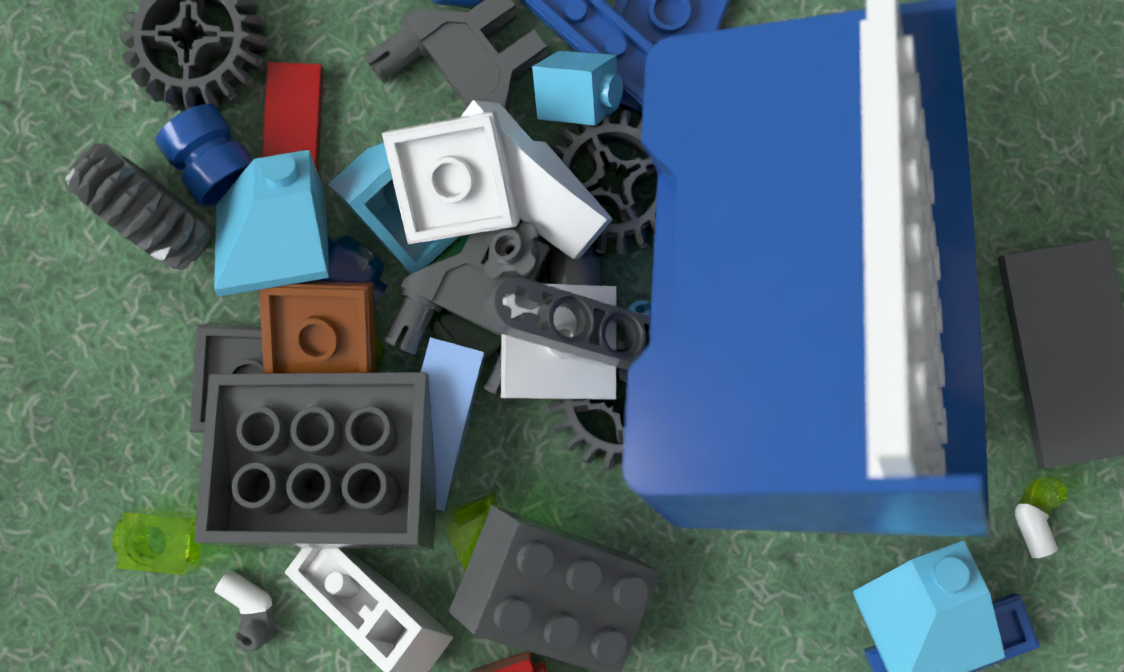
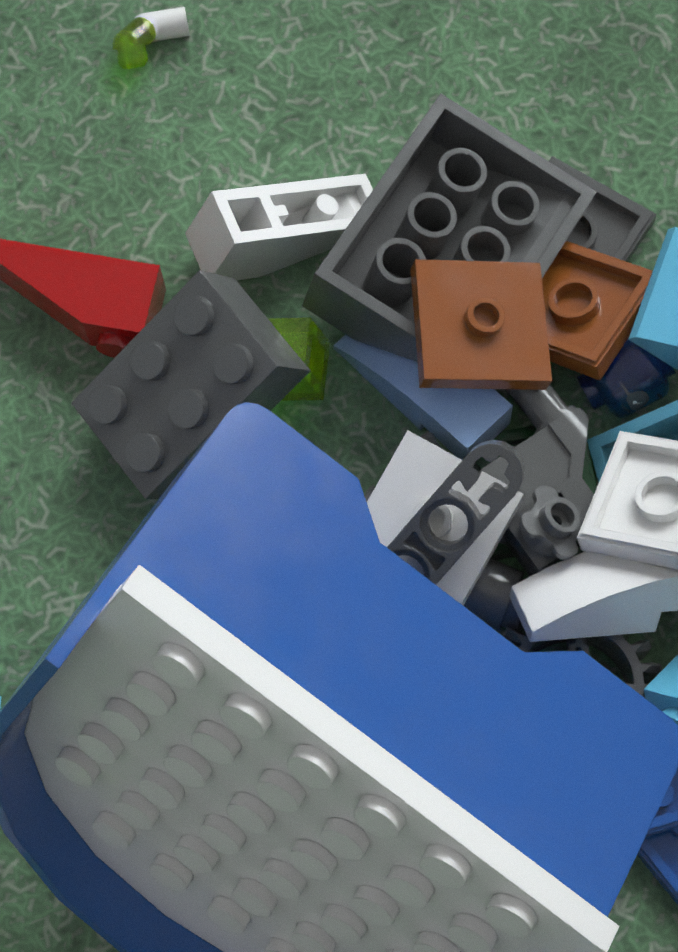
camera: 125 degrees right, 15 degrees down
clear neon green brick [112,508,201,575] -> none
arm [215,569,275,651] -> none
none -> dark orange plate [410,259,552,390]

